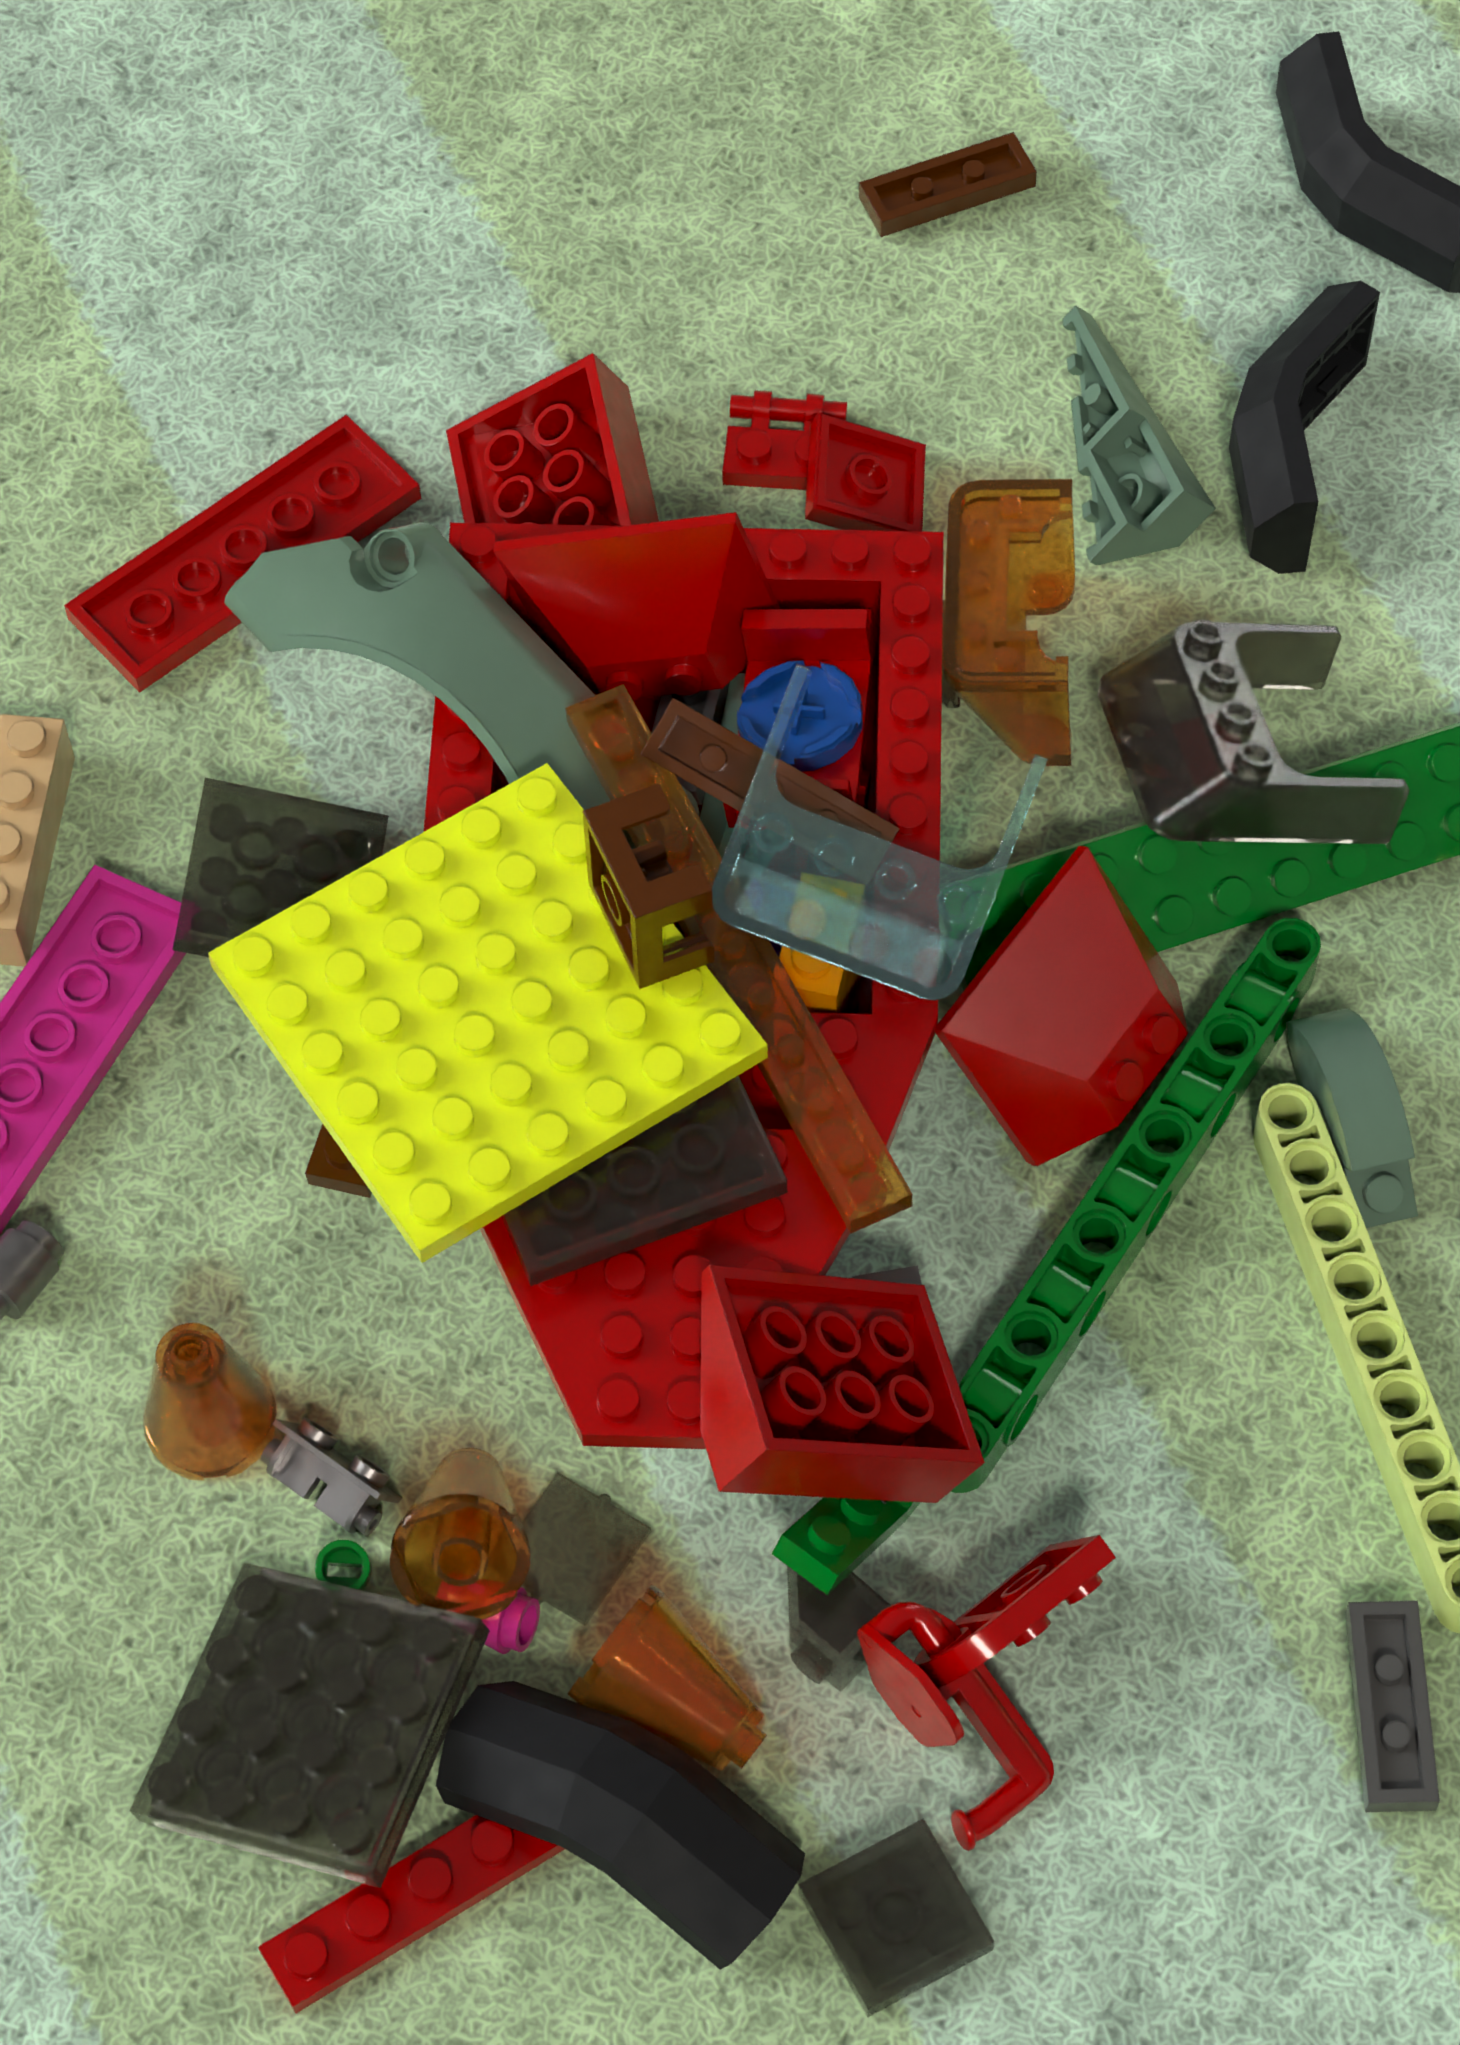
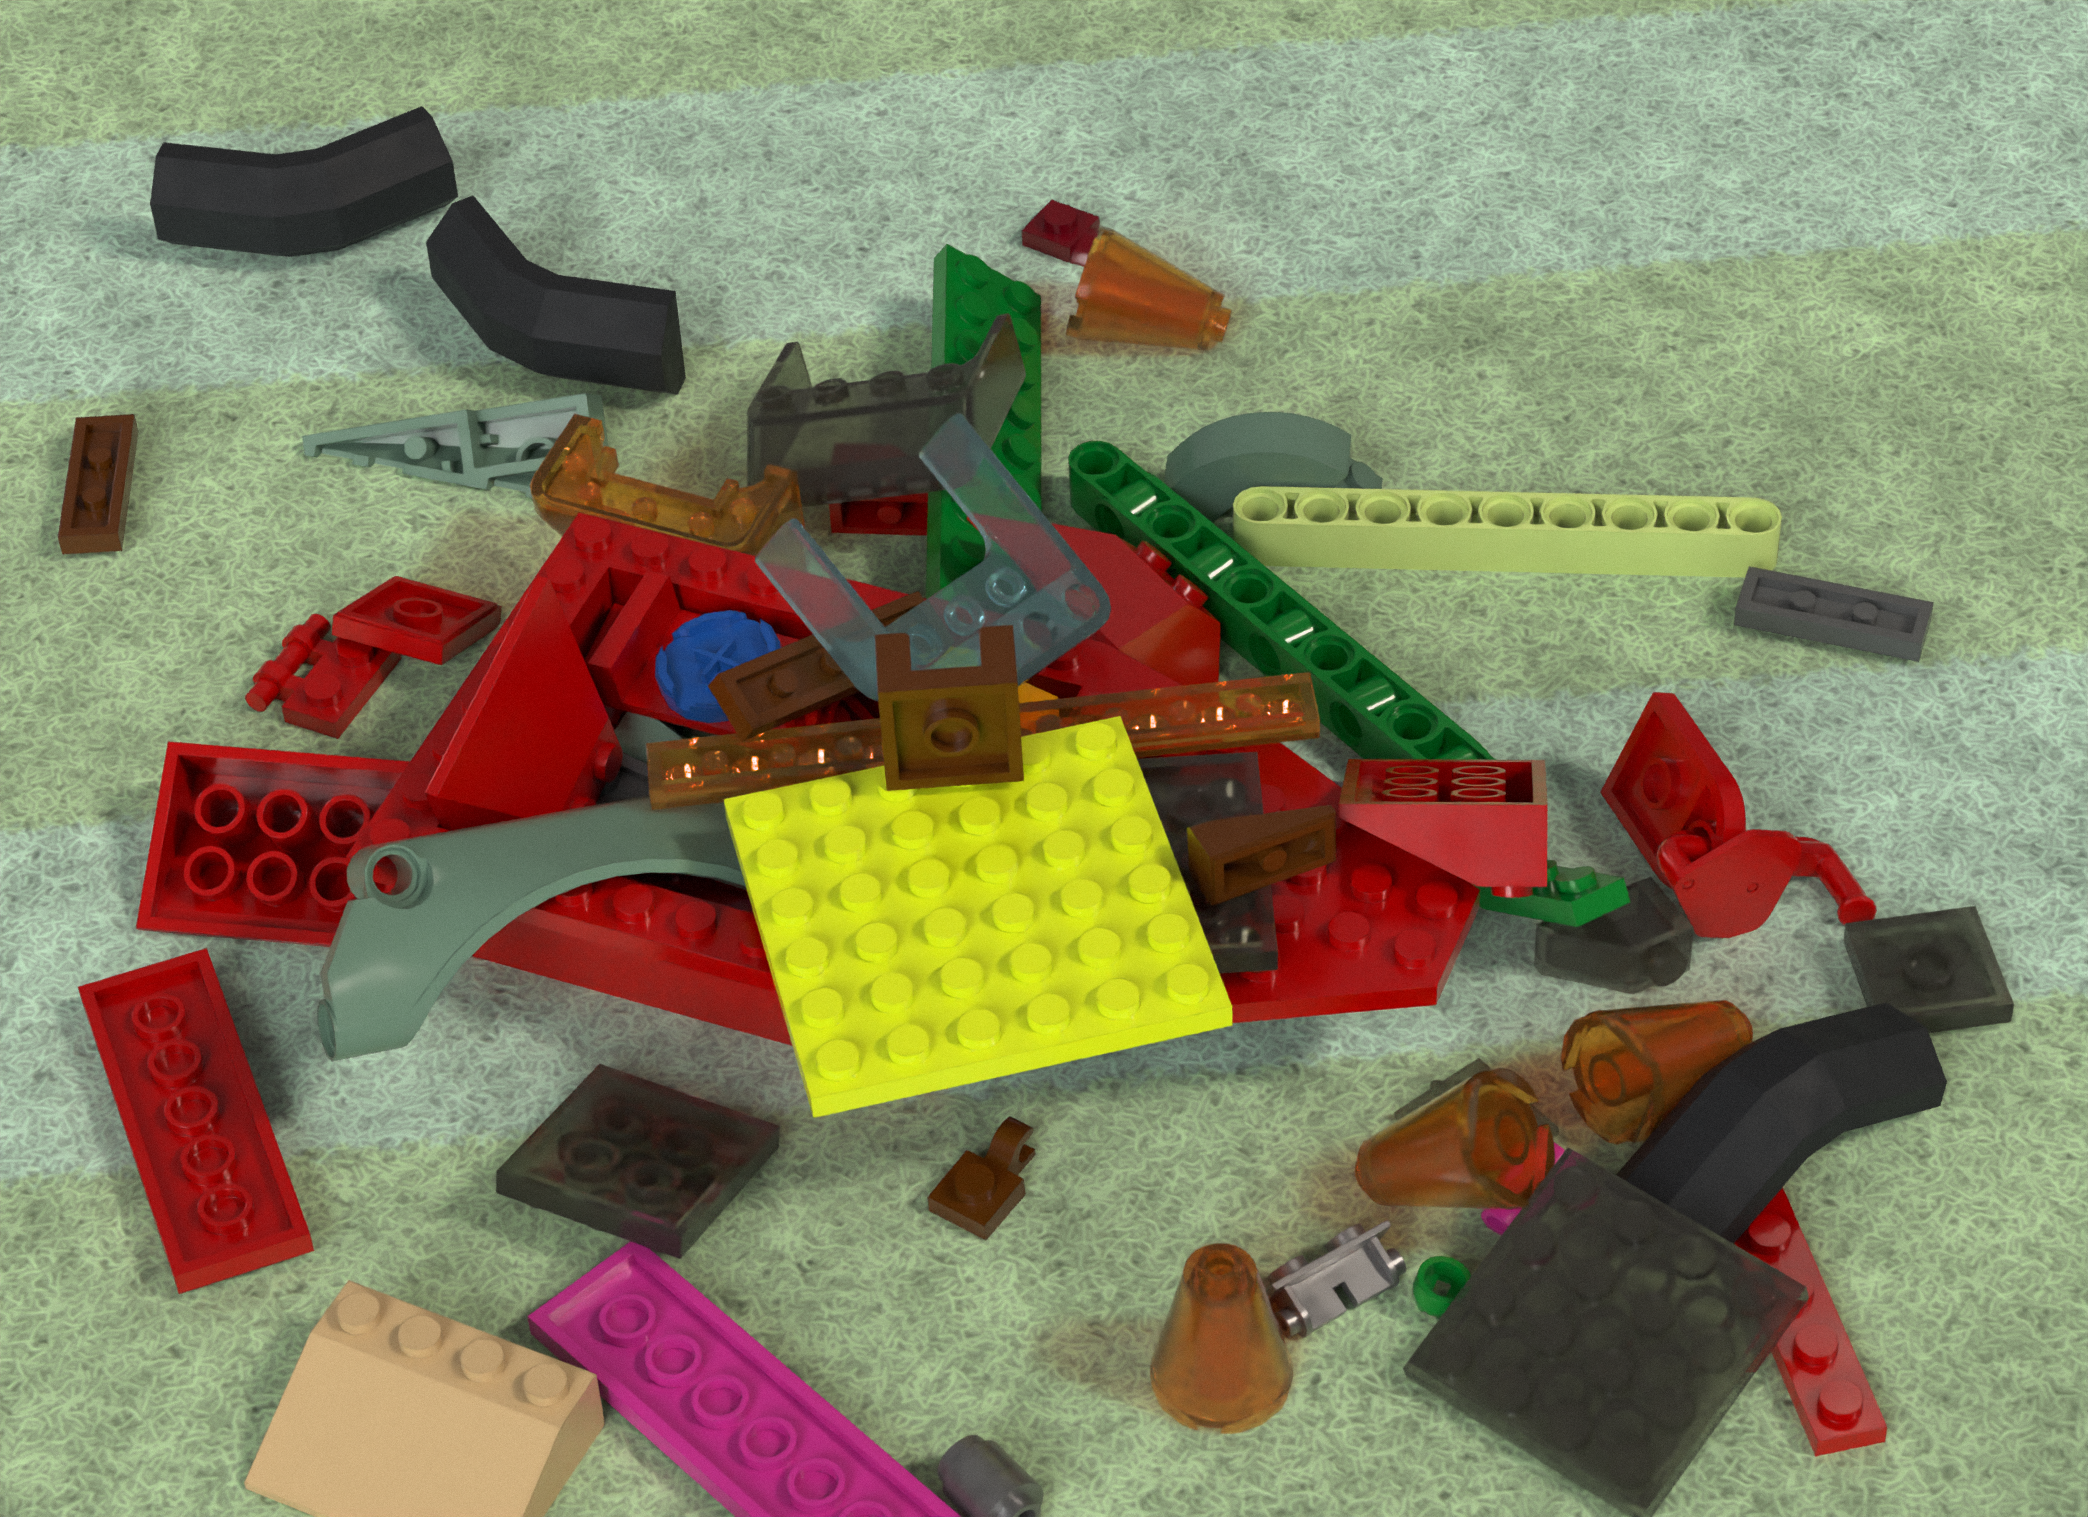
camera: 70 degrees left, 15 degrees down
none -> reddish brown slope [1187,805,1336,906]

